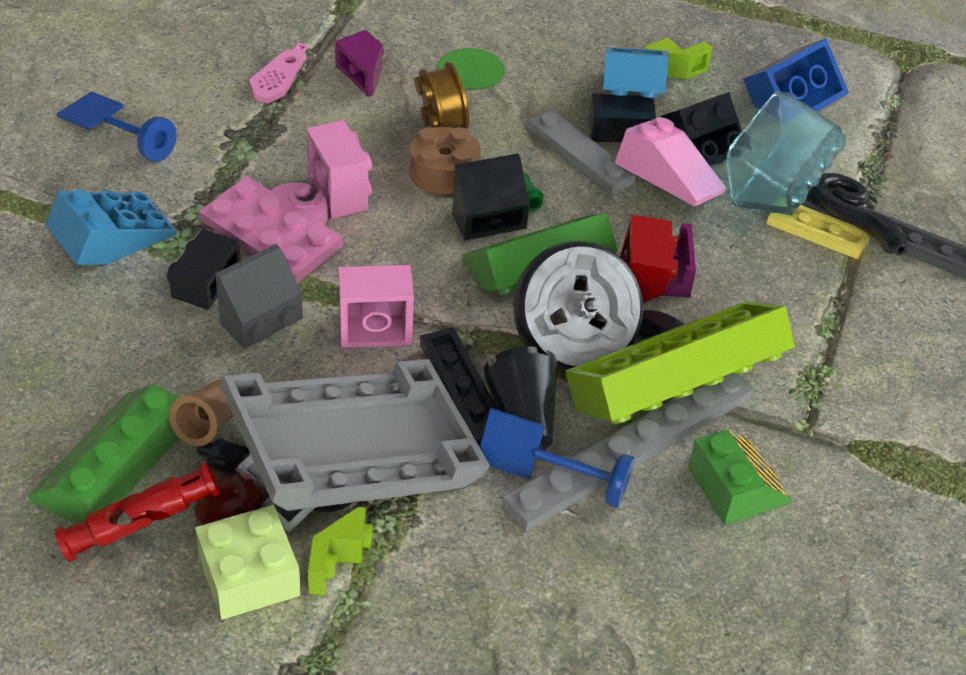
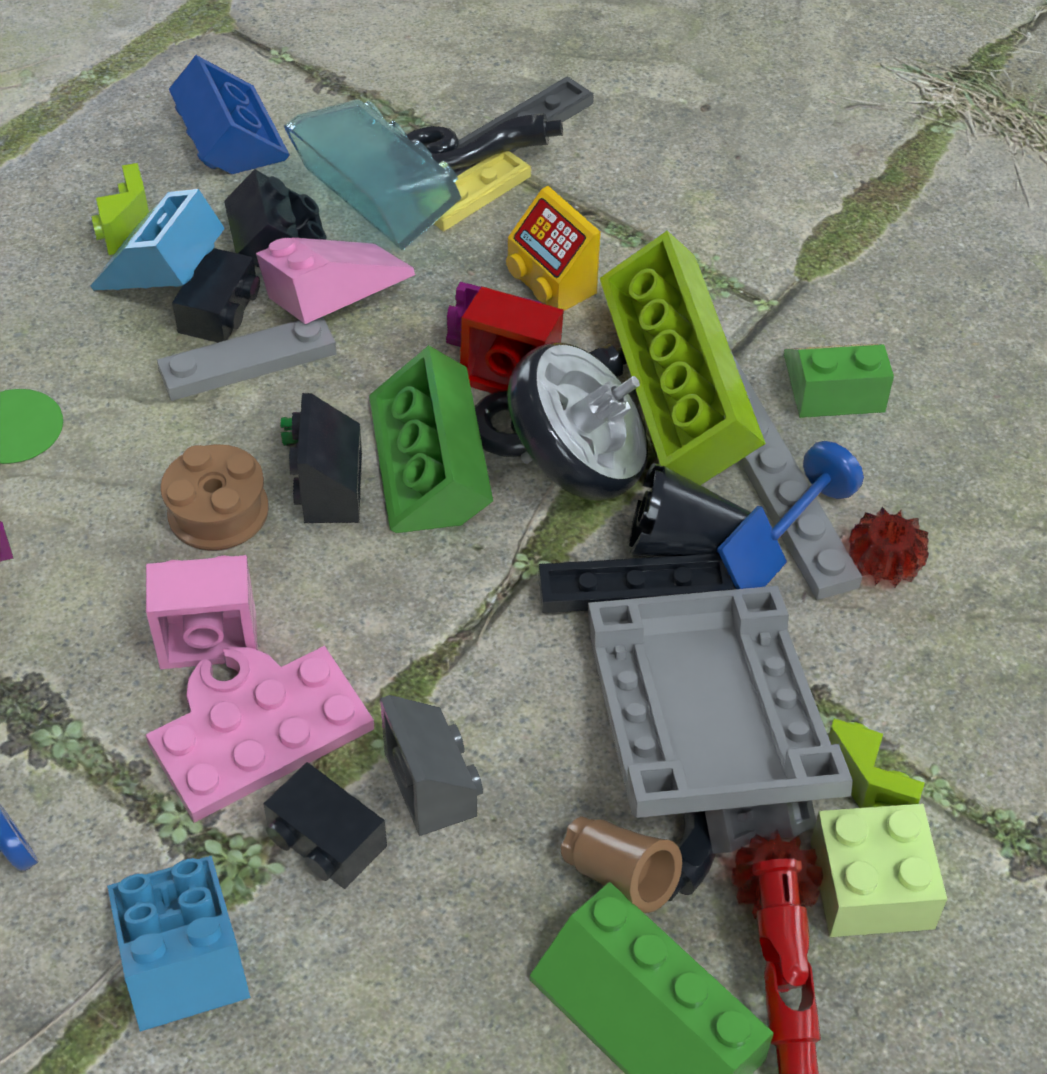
camera: 70 degrees left, 5 degrees up
bright pink brick [338,265,414,348] -> none
pearl gold wheel [414,62,469,129] -> none
none -> yellow slope [506,186,601,311]
none -> clear red gear [848,507,929,588]

